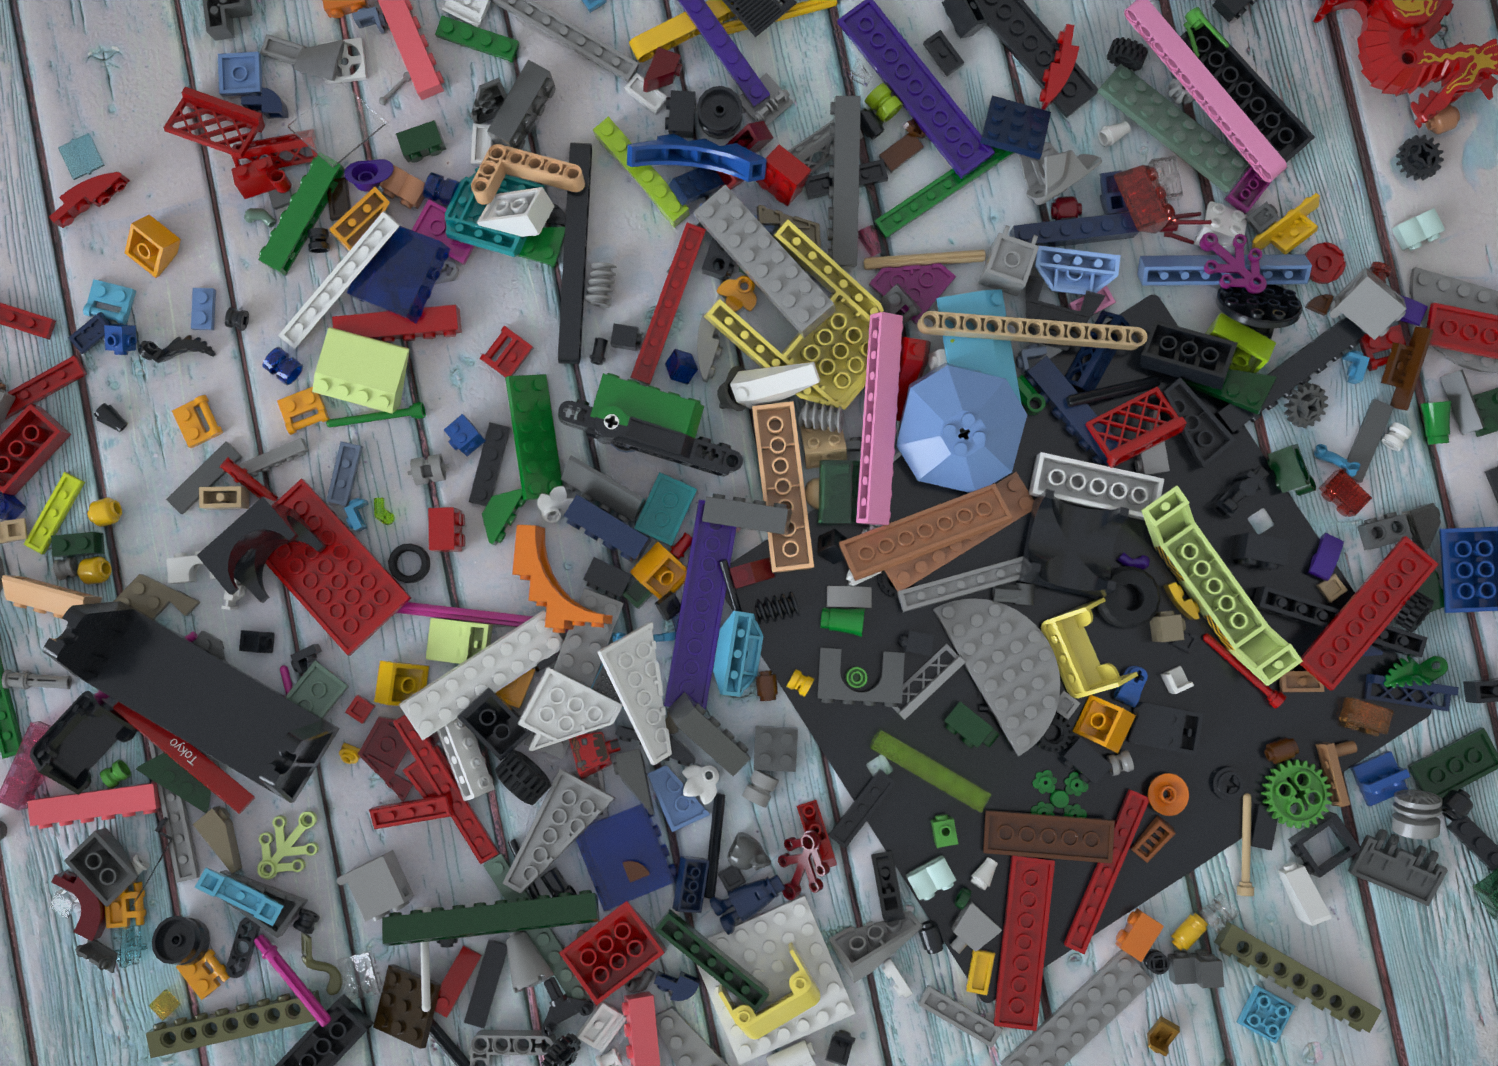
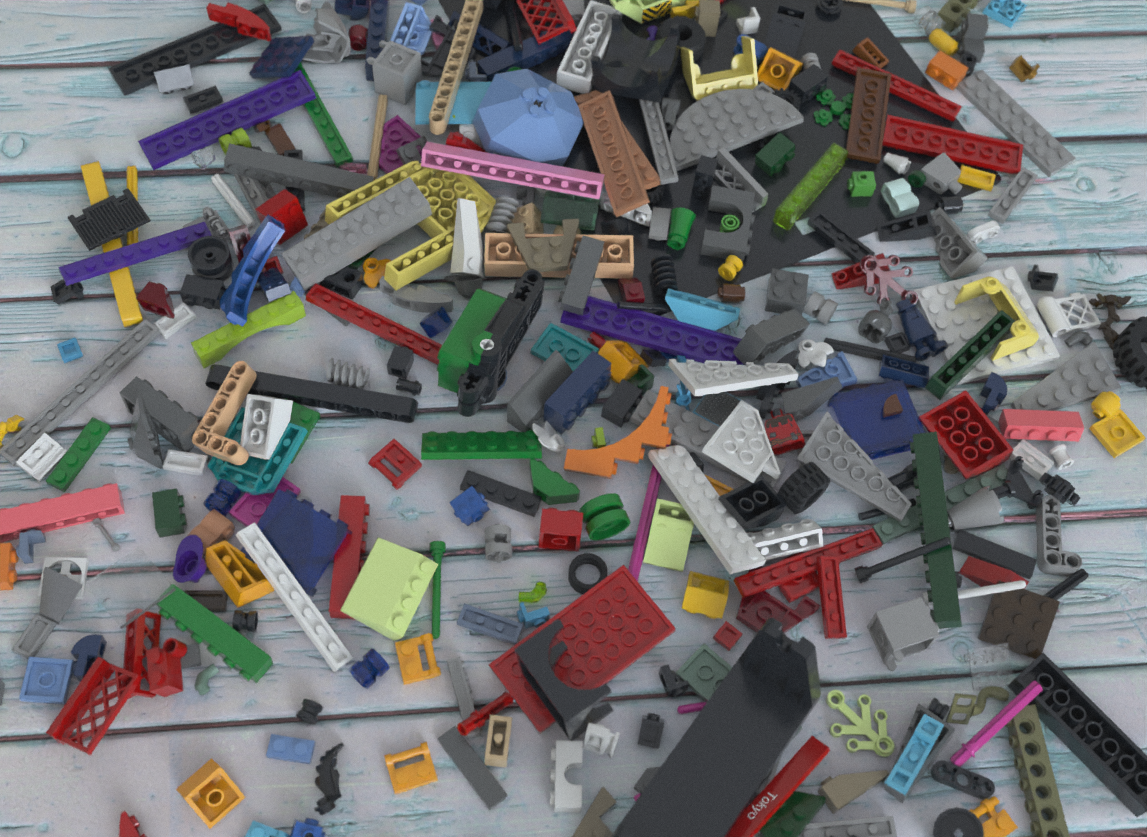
camera: 90 degrees left, 25 degrees down
orange dish [1148,773,1189,816] -> none
none -> white axle [211,174,255,228]
none -> dark tan wing [507,219,579,272]
none -> green wheel [579,493,631,541]
none -> lime plate [591,427,606,449]
none -> black piece [855,537,951,583]

